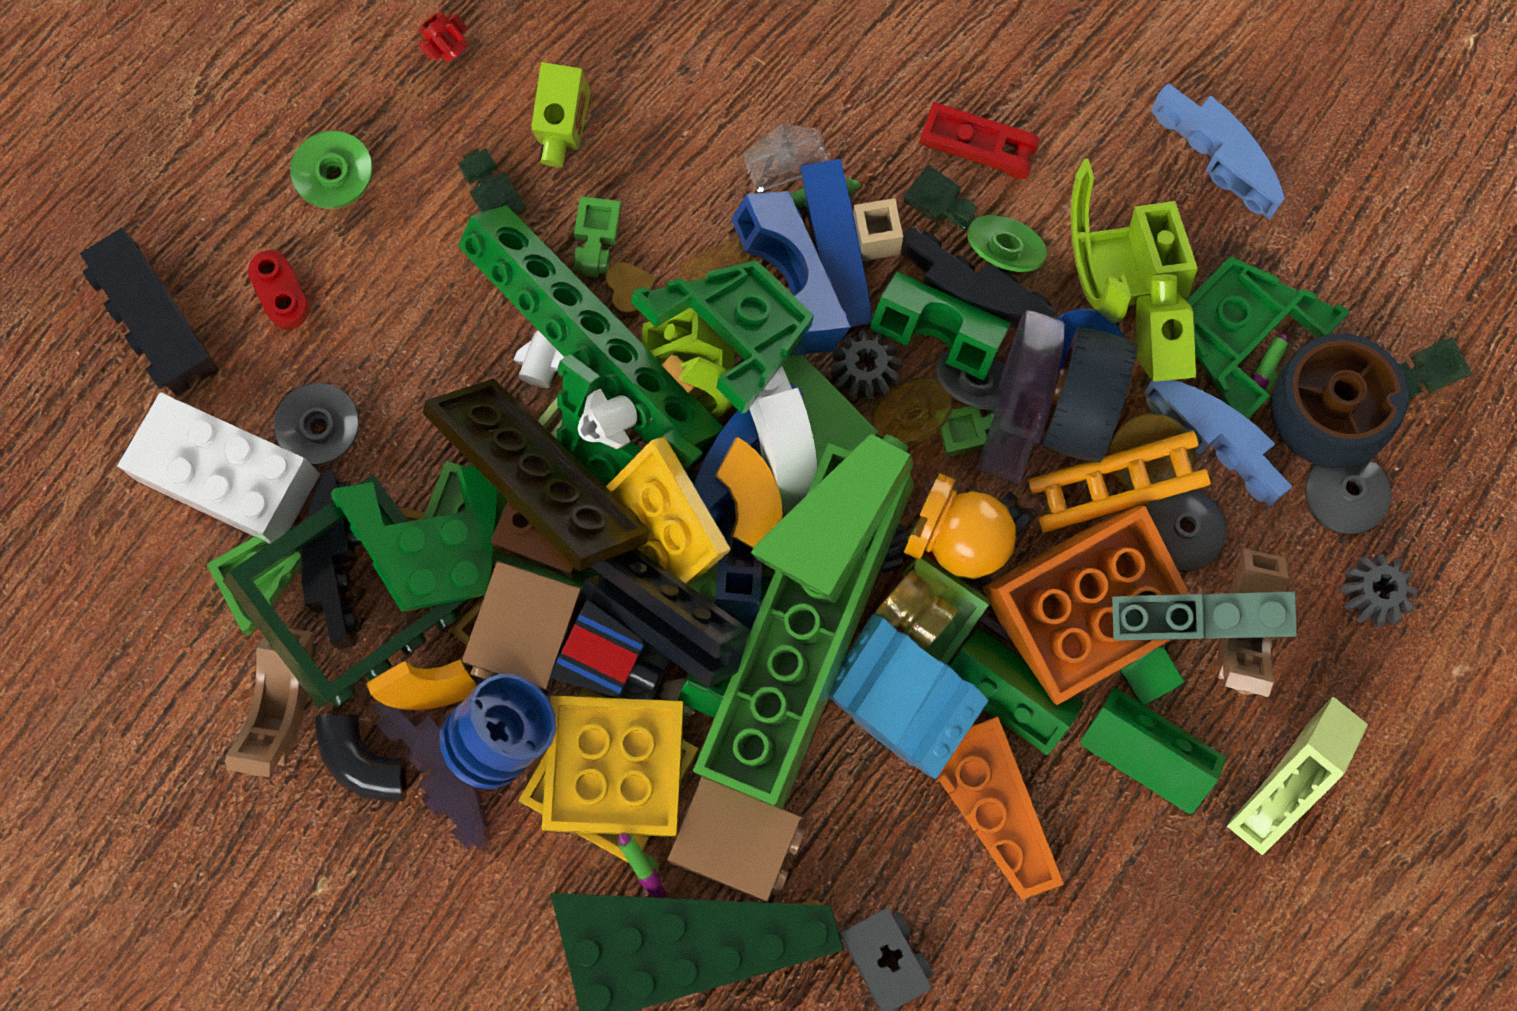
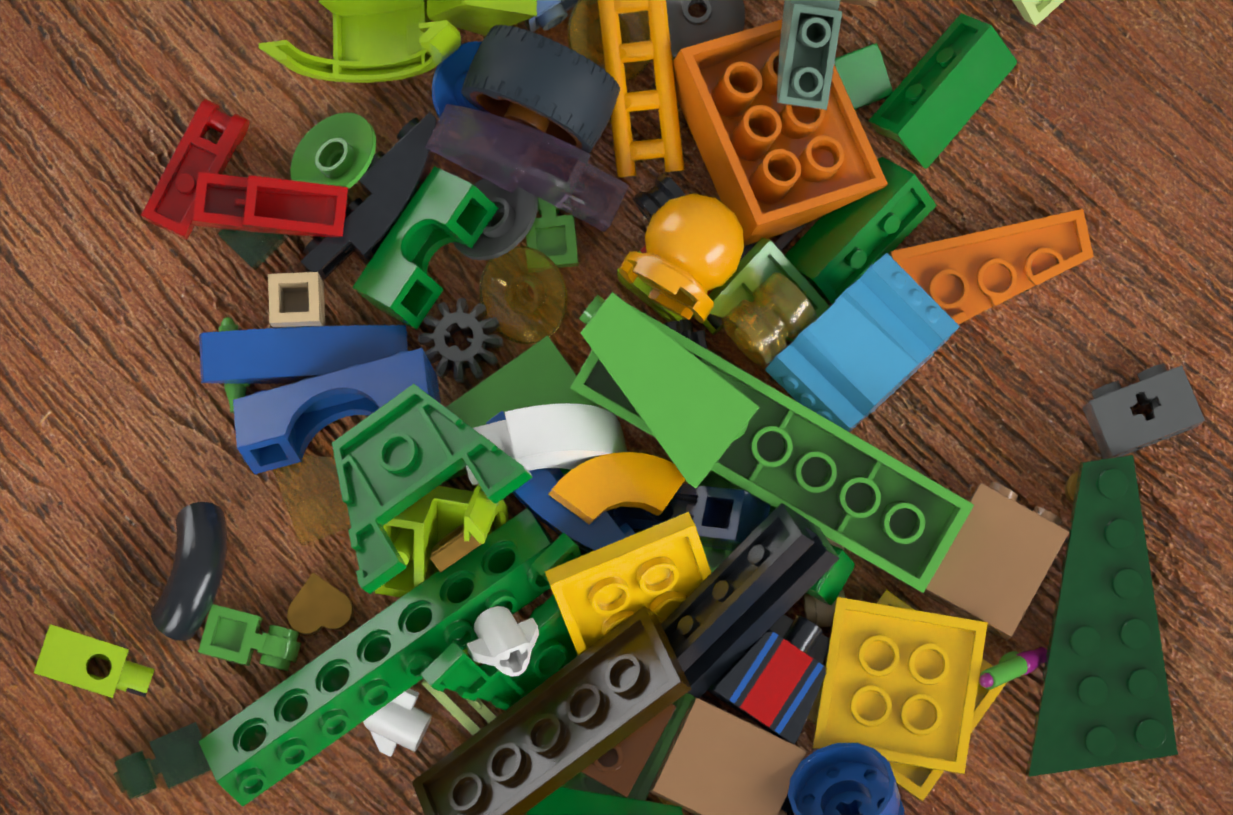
camera: 80 degrees left, 5 degrees up
clear slope [742,124,831,193] -> none
none -> black cylinder [151,502,227,641]
none -> red slope [192,172,348,238]

